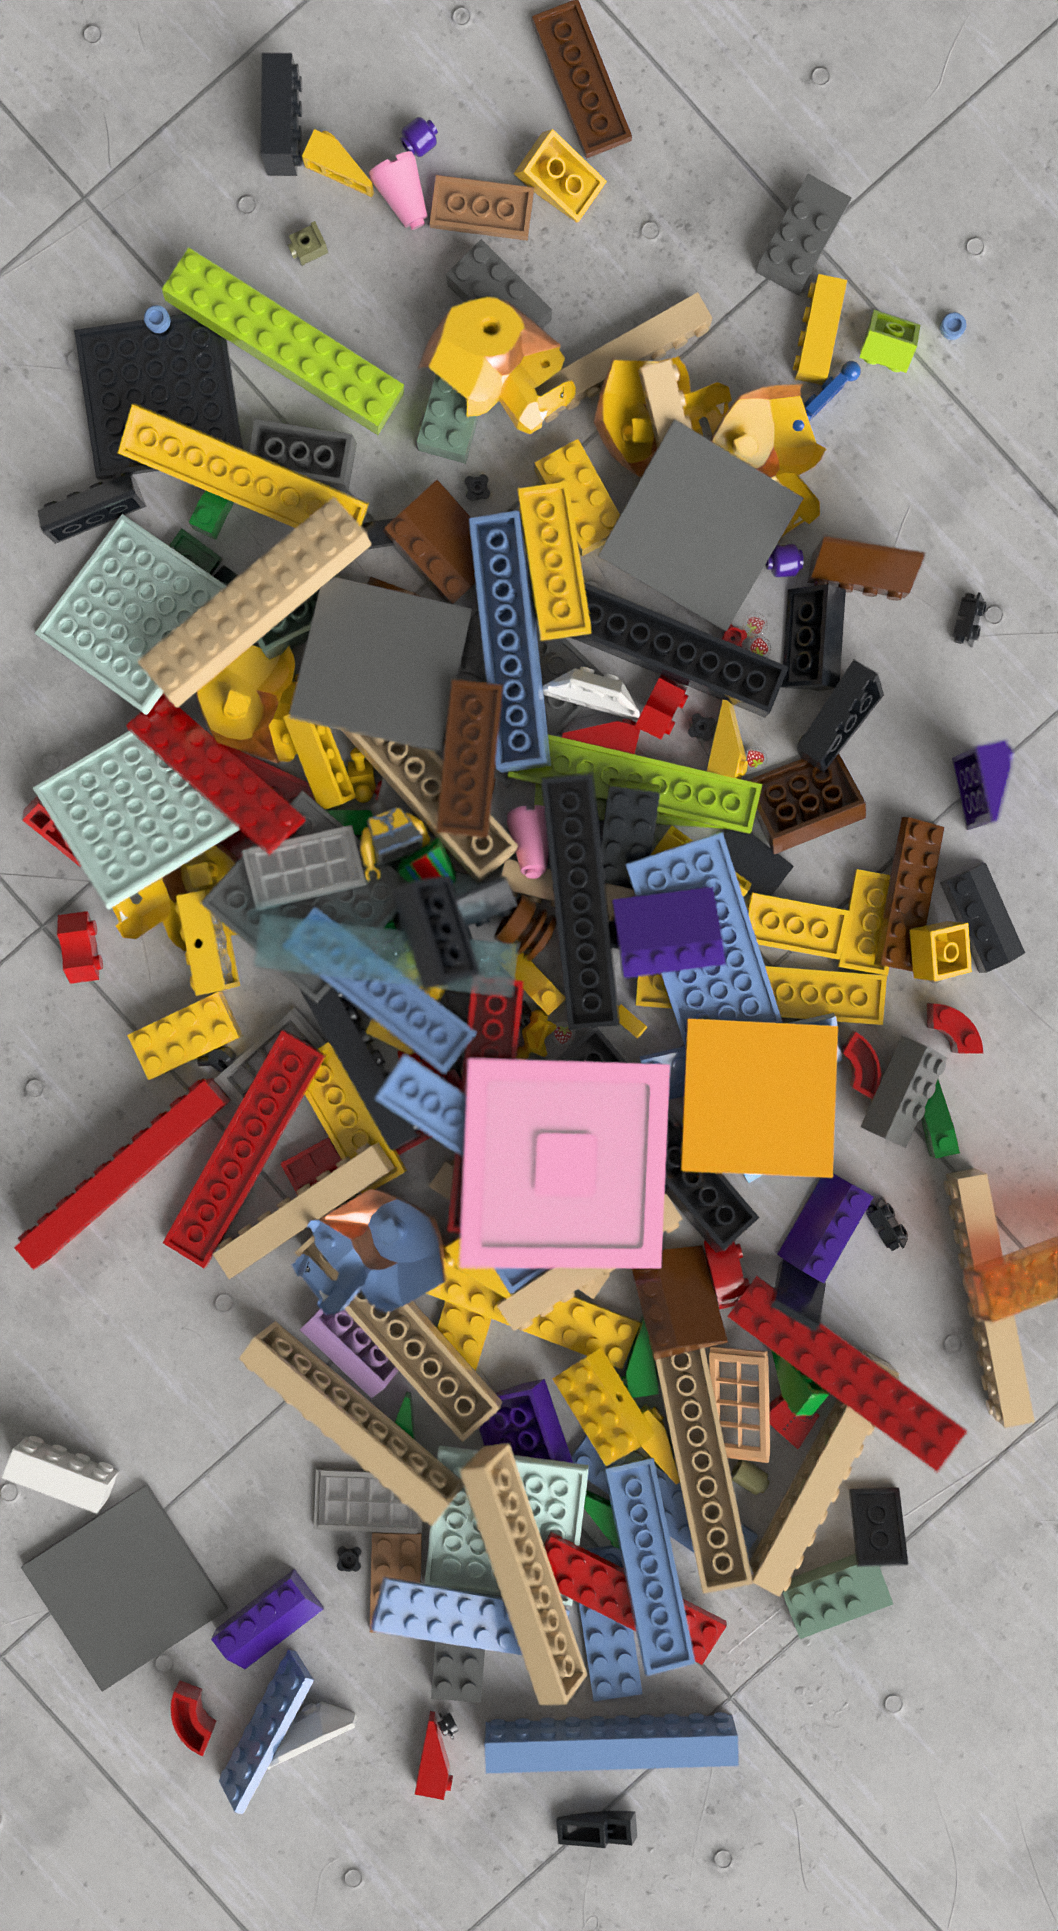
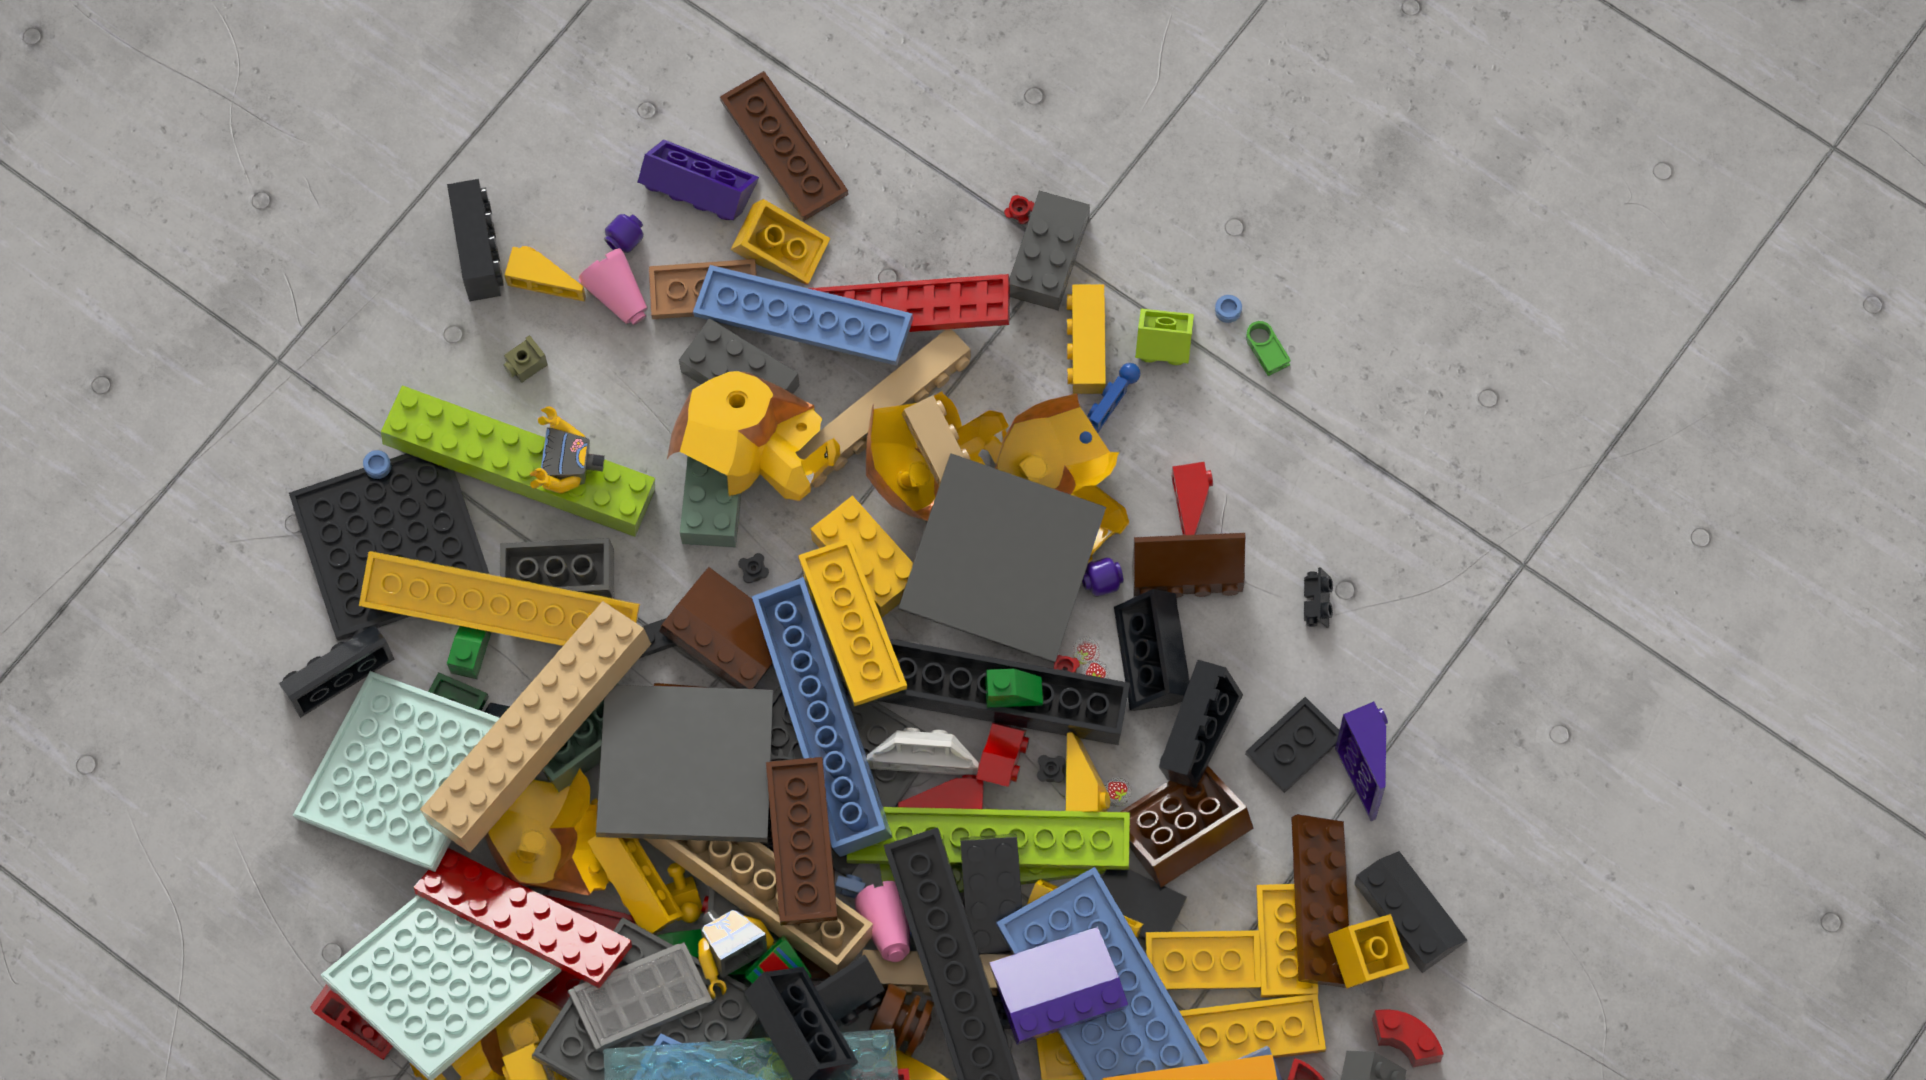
camera: 15 degrees left, 20 degrees down
none -> torso [530,406,605,494]
none -> dark purple slope [637,139,759,221]
none -> medium blue plate [693,265,913,366]
none -> red plate [808,274,1010,332]
none -> light blue plate [835,874,866,899]
none -> green slope [985,669,1043,708]
none -> red plate [1004,195,1034,224]
none -> red slope [1171,462,1213,535]
none -> black plate [1245,697,1339,793]
none -> bright green piece [1246,321,1291,376]

